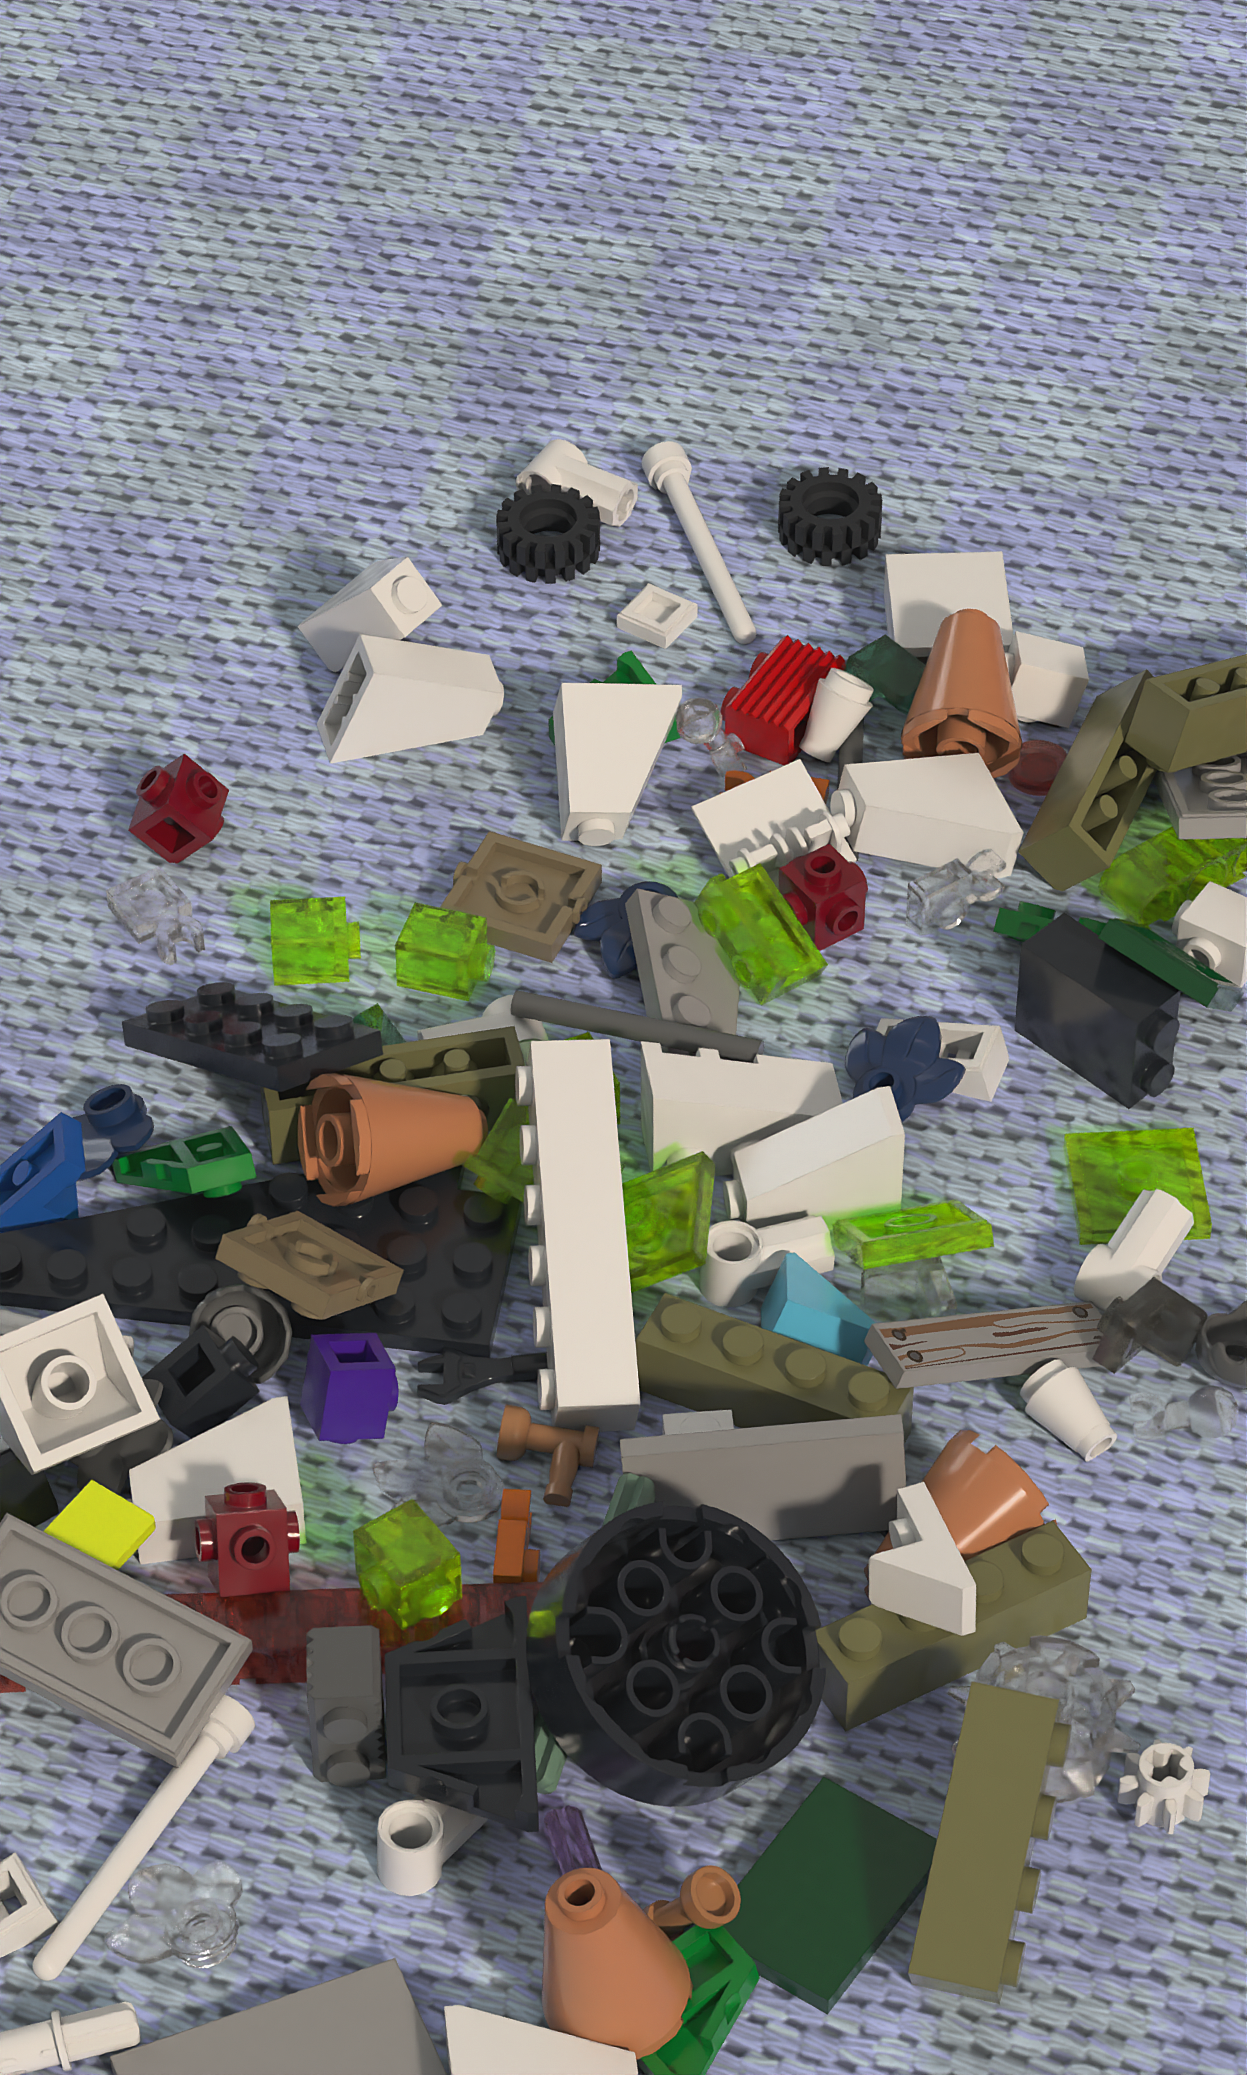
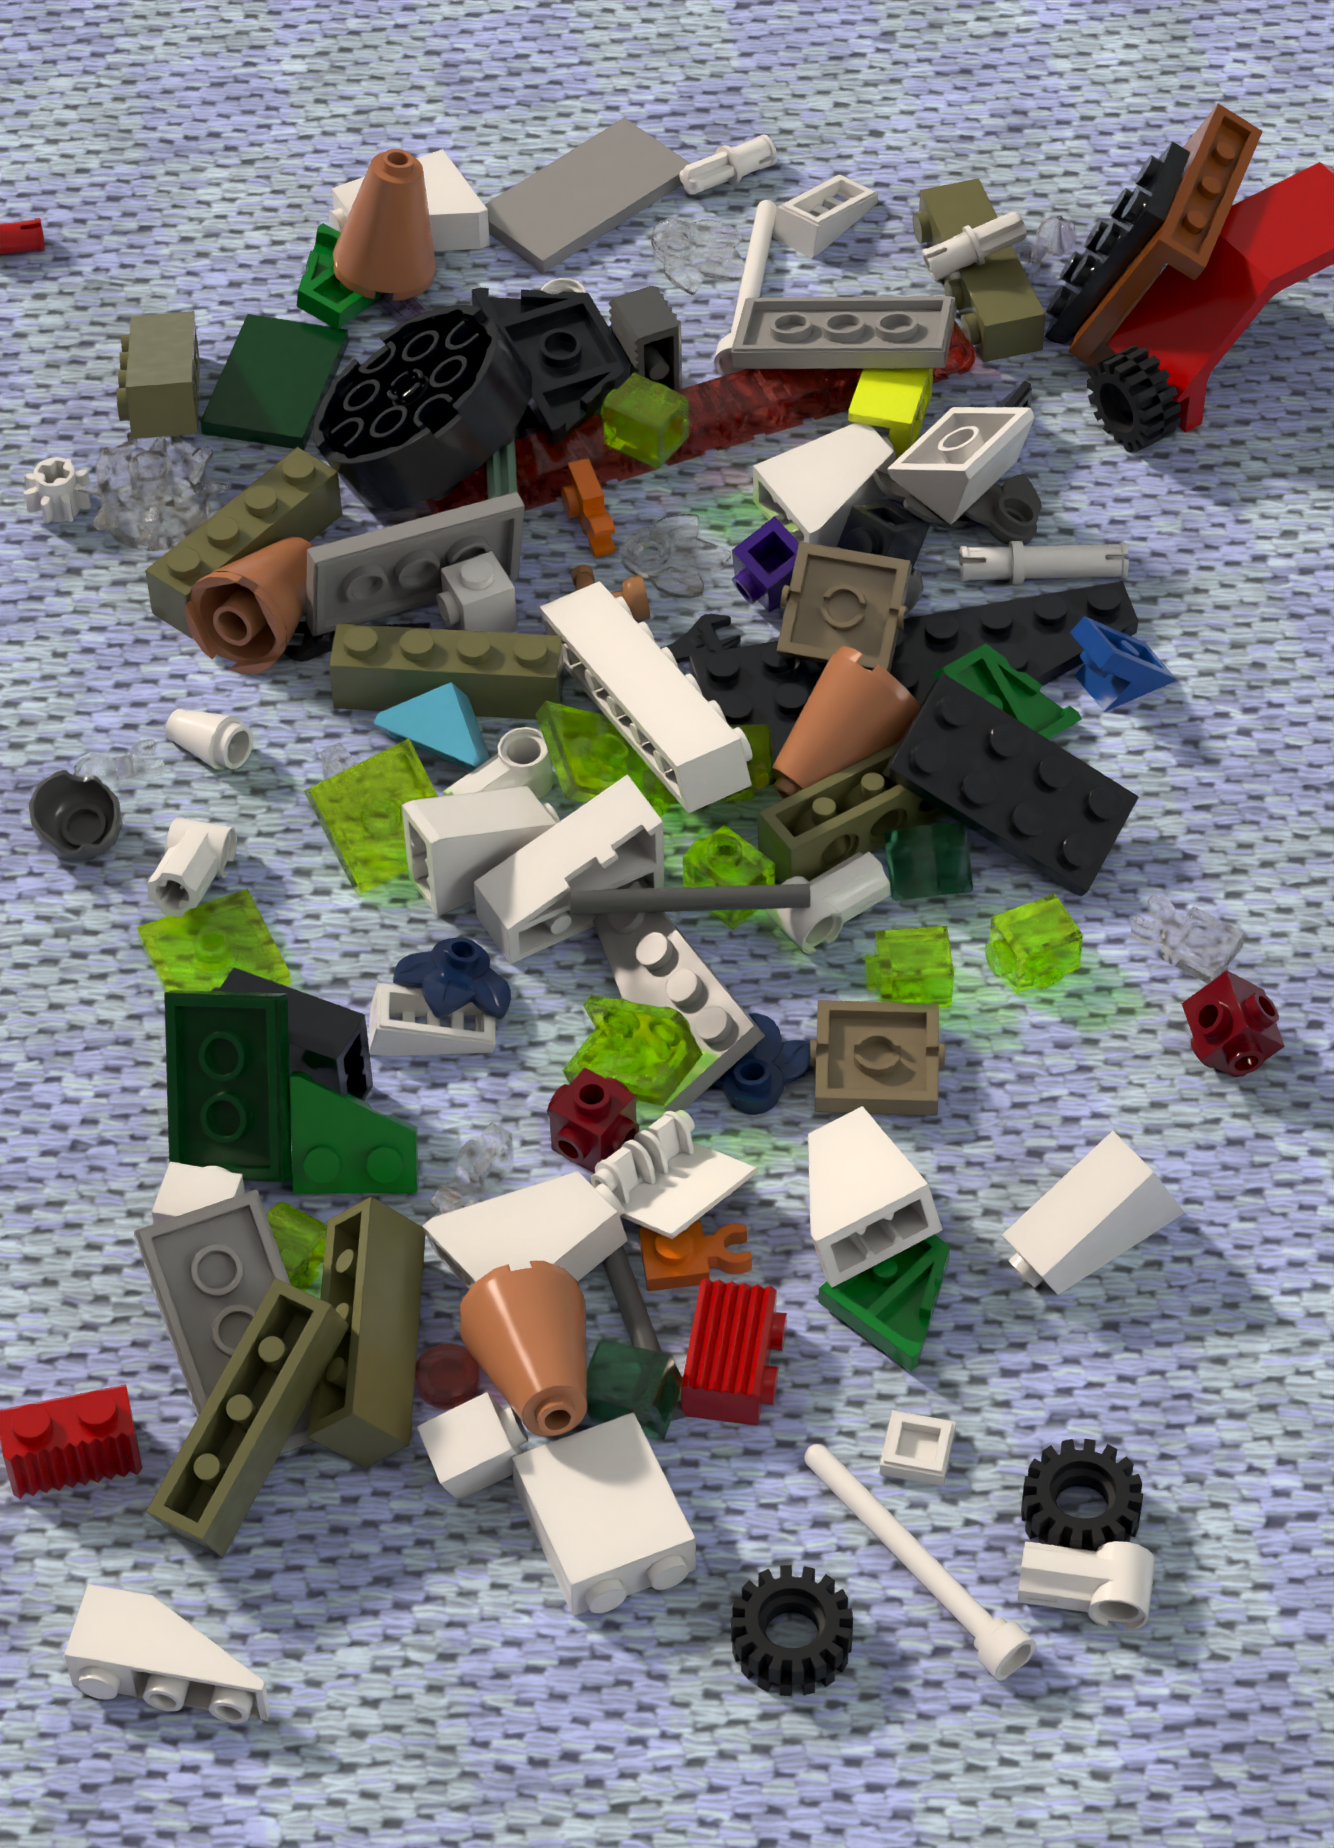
camera: 160 degrees right, 5 degrees up
dark blue plate [73,1084,154,1181] -> none
dark red brick [194,1482,300,1597] -> none
white slope [297,557,442,672] -> none
medium nougat piece [643,1865,741,1941] -> none
clear arm [676,697,747,779] -> none
white cone [799,668,874,762] -> none
light grey tile [864,1301,1125,1389] -> none
white slope [868,1482,976,1636] -> none
clear smoke bracket [1092,1277,1208,1374] -> none

